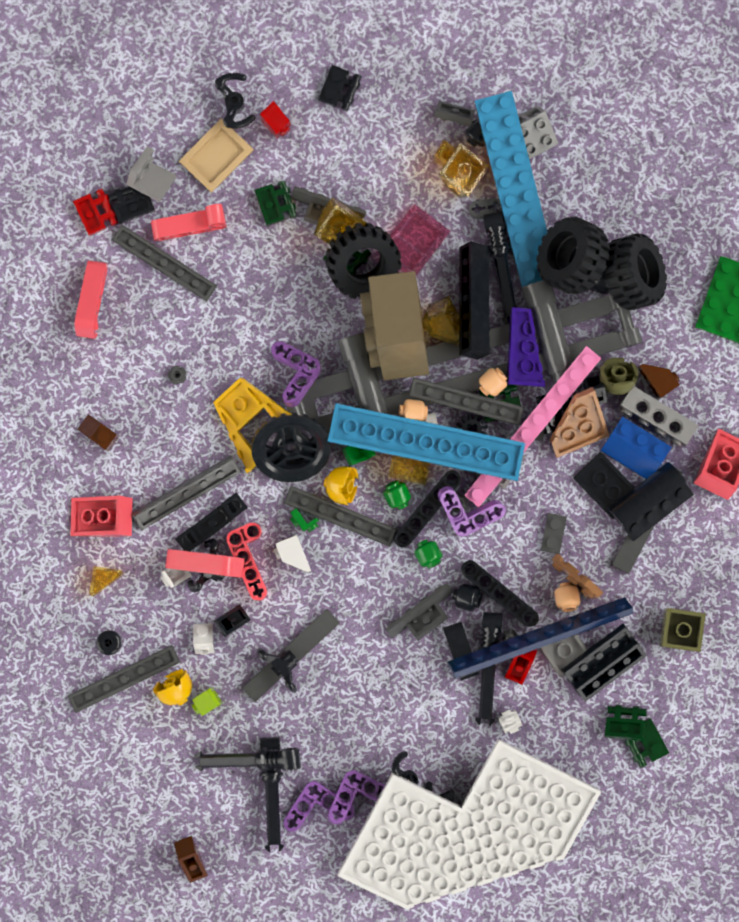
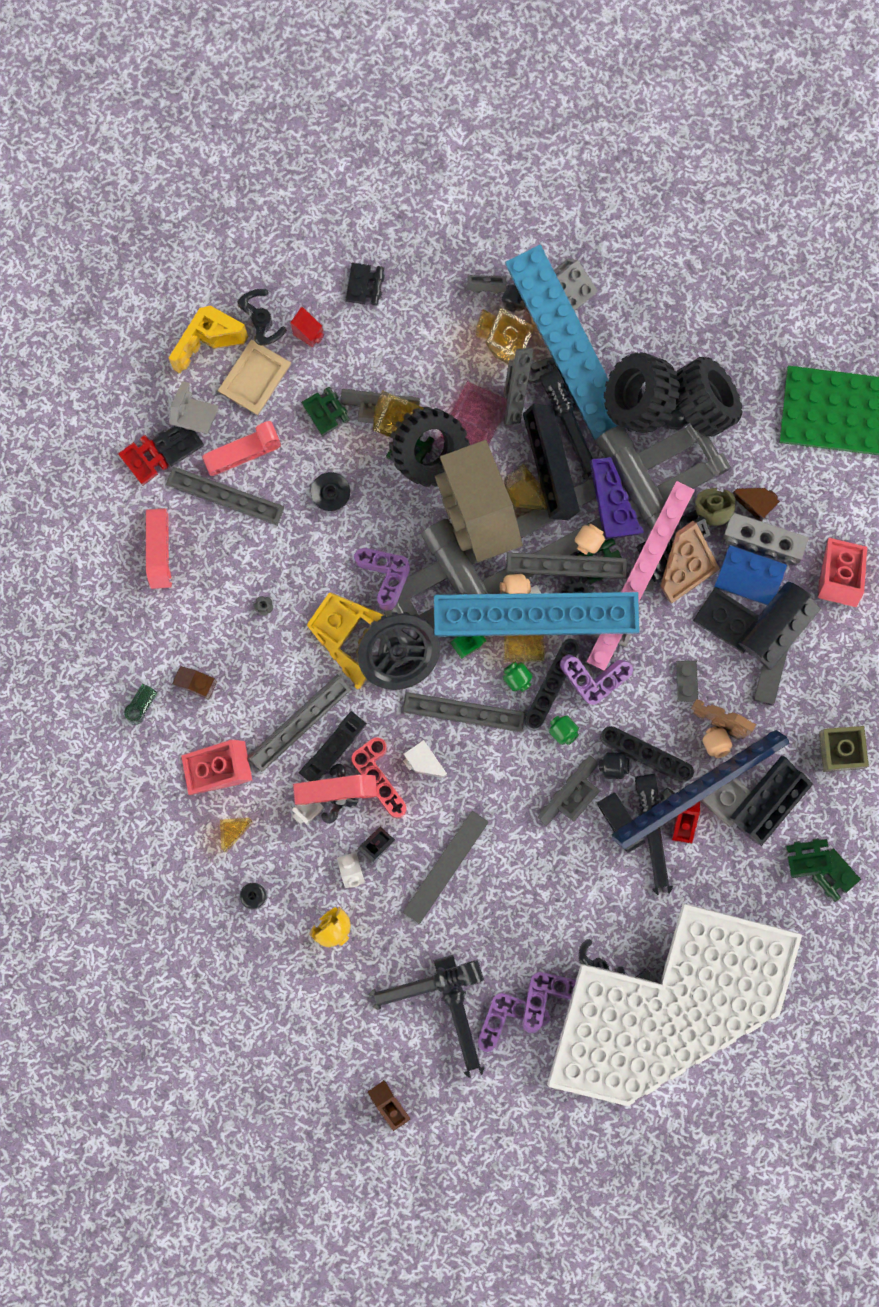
camera: 15 degrees left, 5 degrees down
dark grey tile [68,645,180,713] -> none
lime slope [191,687,223,716] -> none
black piece [256,648,299,693] -> none
green bracket [290,508,319,533] -> none
yellow cylinder [324,466,358,505] -> none
white gear [498,709,522,734] -> none
none -> clear green piece [124,683,158,725]
none -> yellow bracket [169,305,248,373]
none -> black dish [311,472,351,511]
none -> dark grey bracket [503,347,533,425]

